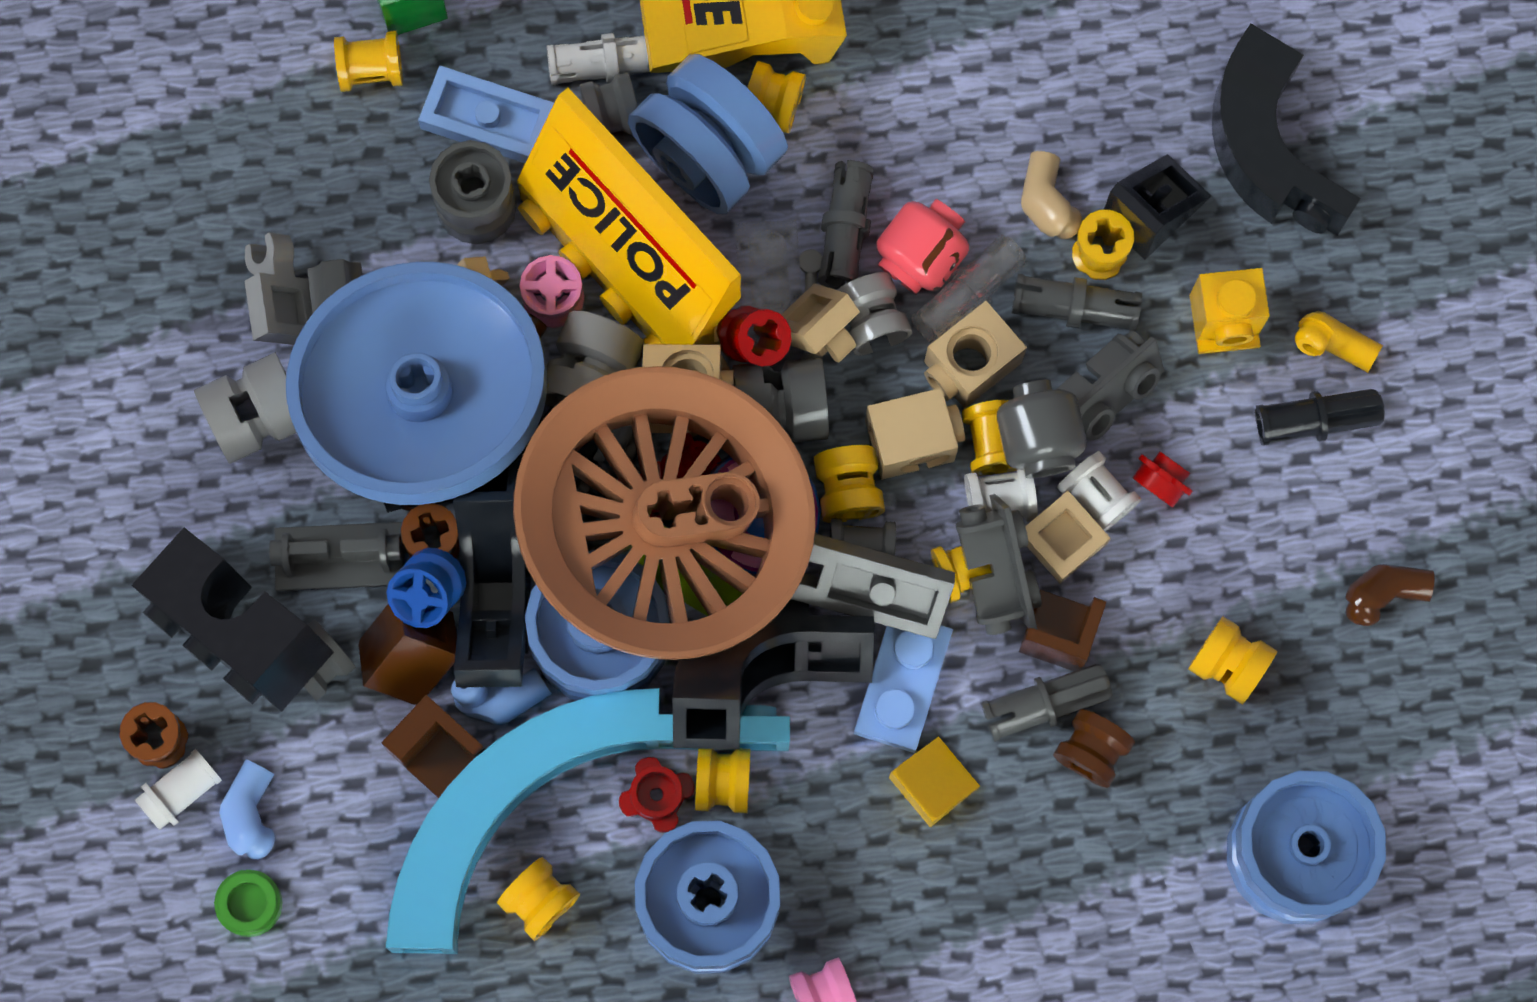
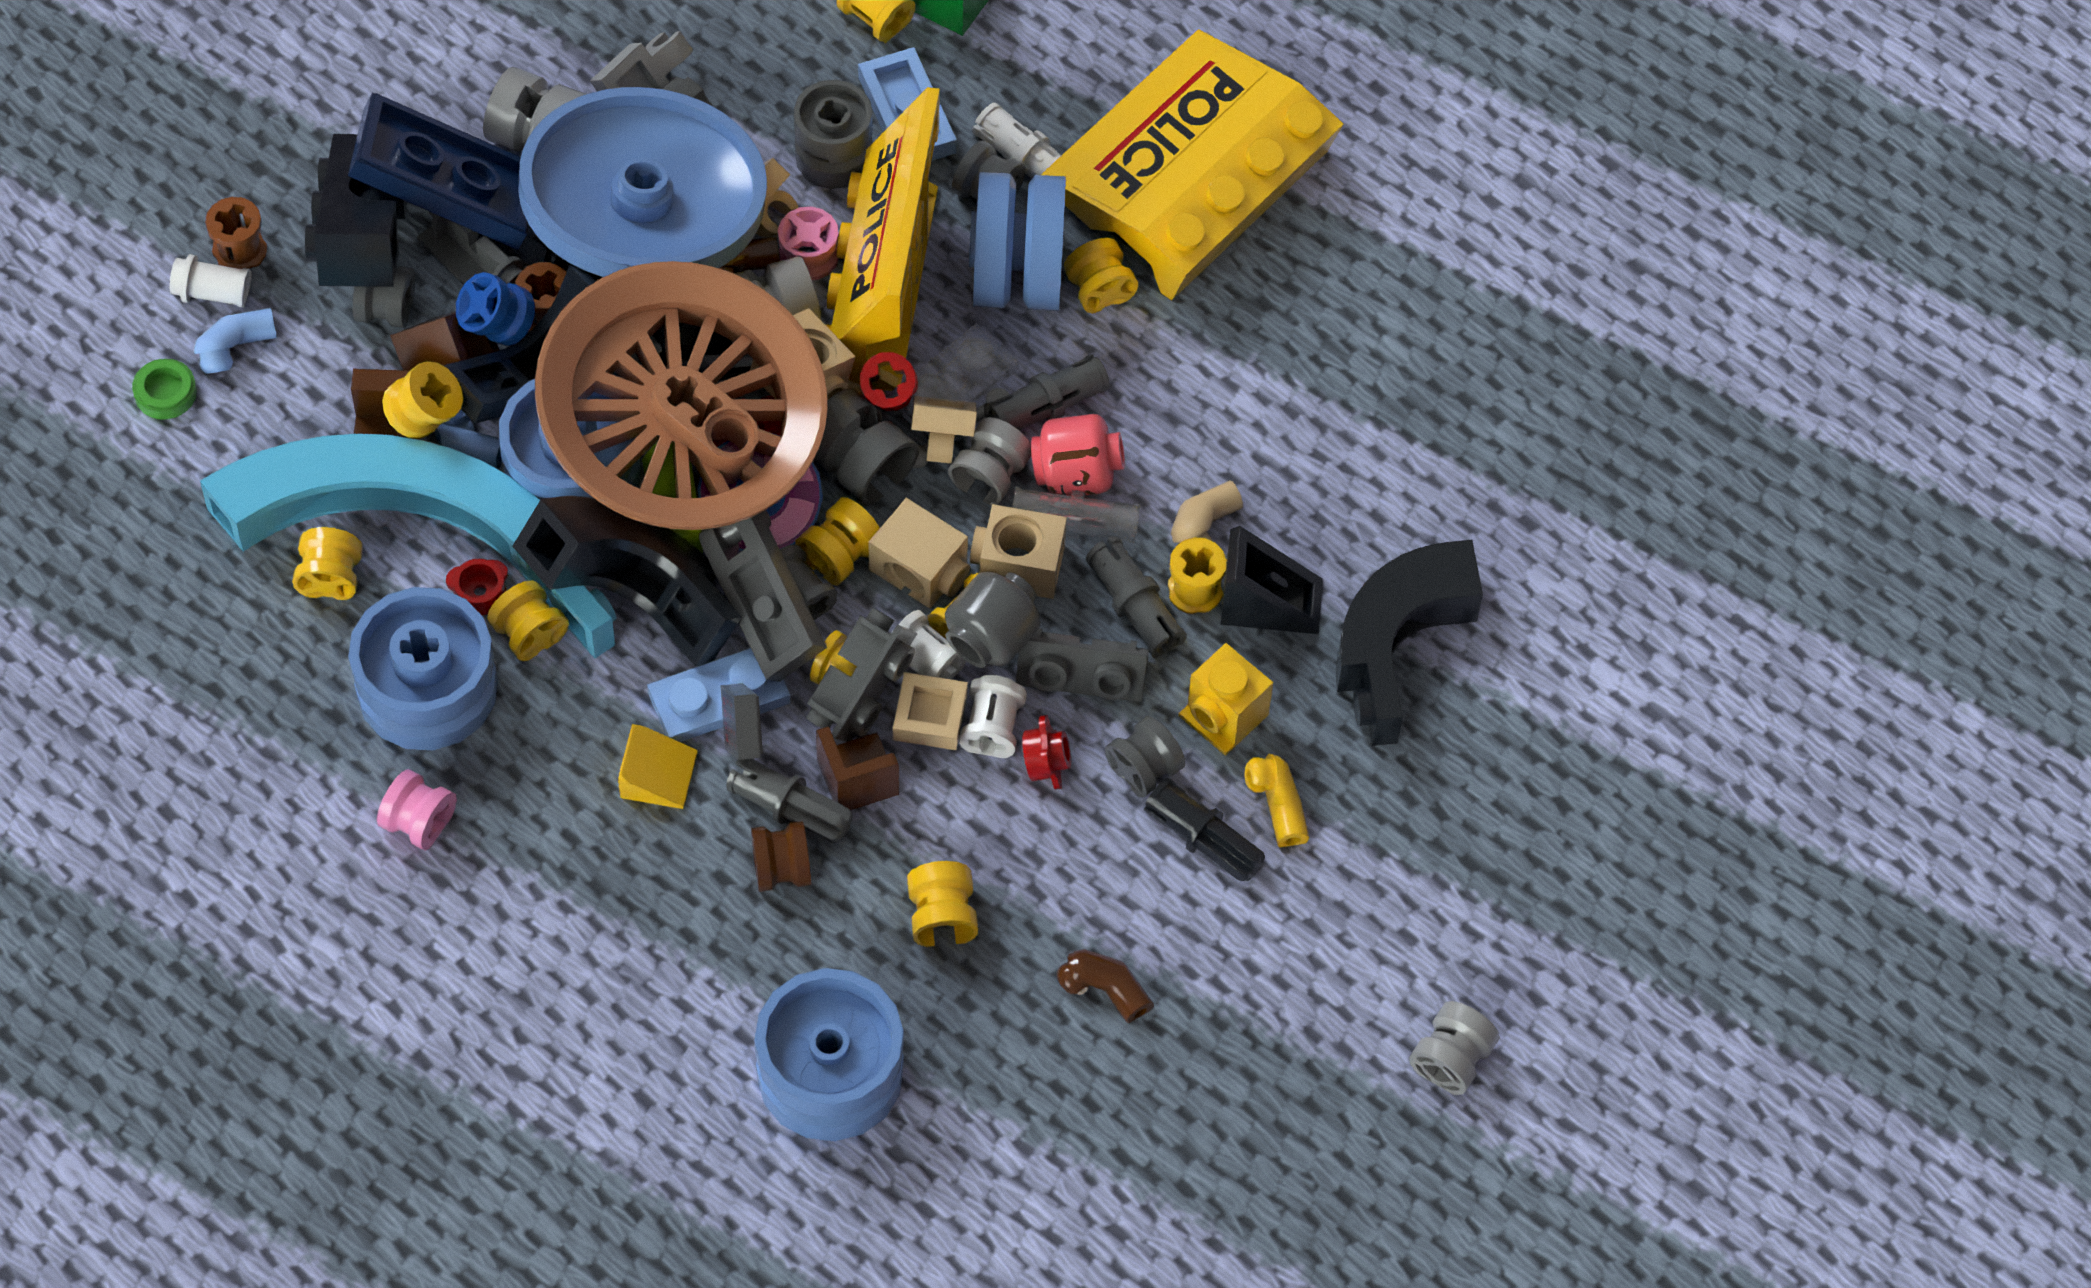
camera: 50 degrees right, 15 degrees down
none -> dark blue tile [348,92,529,250]
none -> yellow wheel [382,361,463,439]
none -> dark grey tile [720,683,763,760]
none -> dark grey wheel [1105,716,1185,798]

